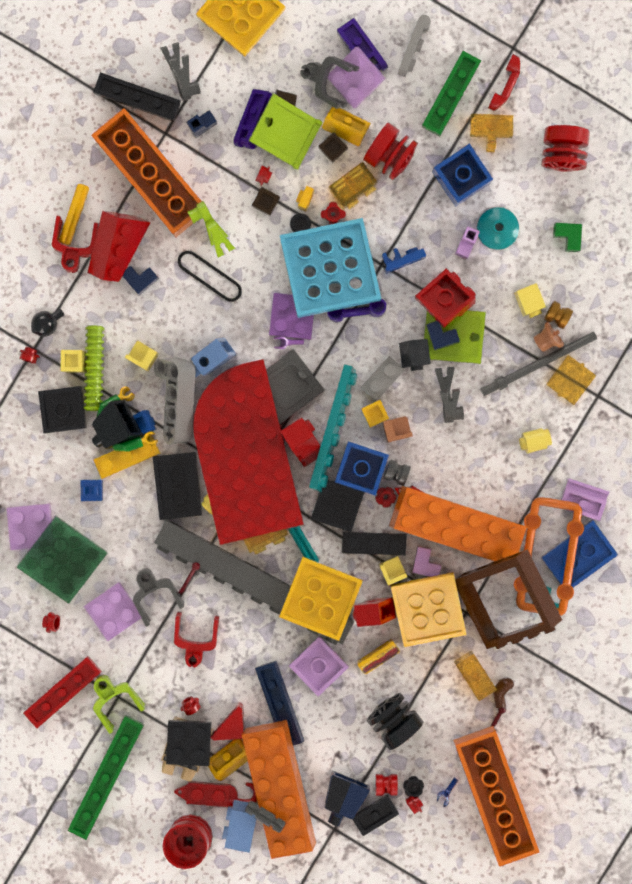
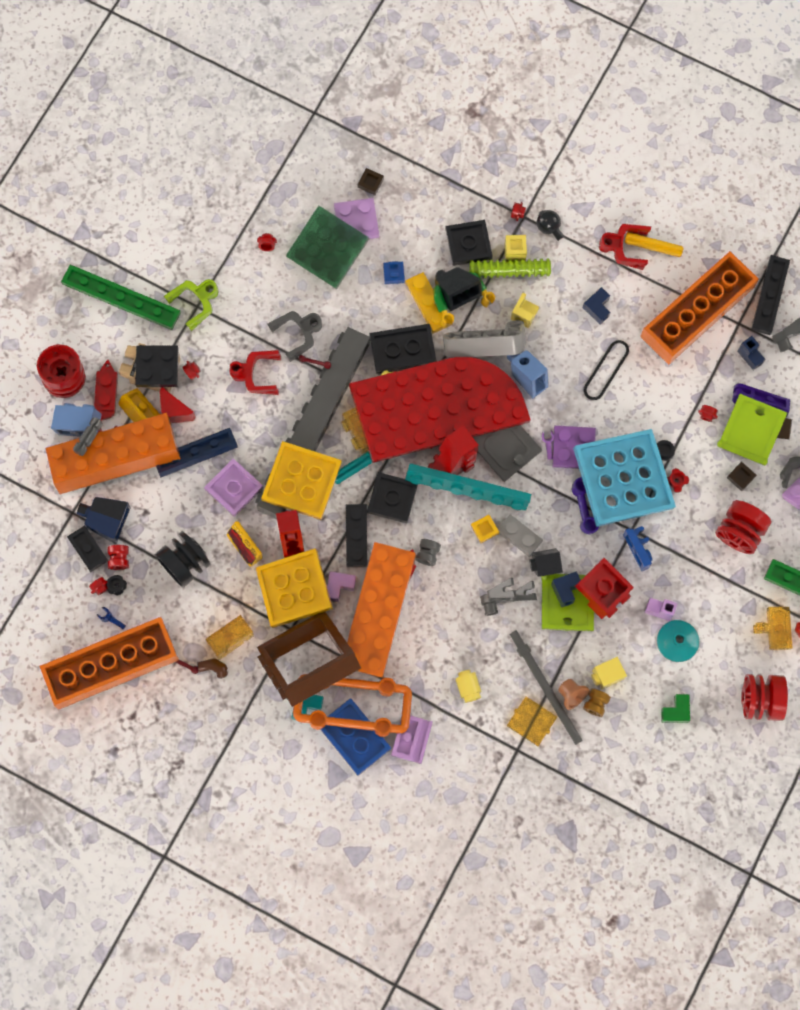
camera: 80 degrees right, 15 degrees down
red plate [23,656,102,729] -> none
lavender plate [84,582,141,641] -> none
red wedge [87,211,151,282] -> none
blue tile [133,410,156,437] -> none
lime piece [187,201,236,258] -> none
dark brown plate [252,187,280,217] -> none
yellow plate [296,186,314,212] -> none
yellow slope [322,106,371,146] -> none
clear yellow brick [328,161,378,210] -> none
blue brick [334,441,389,496] -> none
red plate [375,487,396,508] -> none
light yellow panel [379,556,408,586] -> none
nougat panel [382,416,413,443] -> none
blue brick [432,143,493,207] -> none

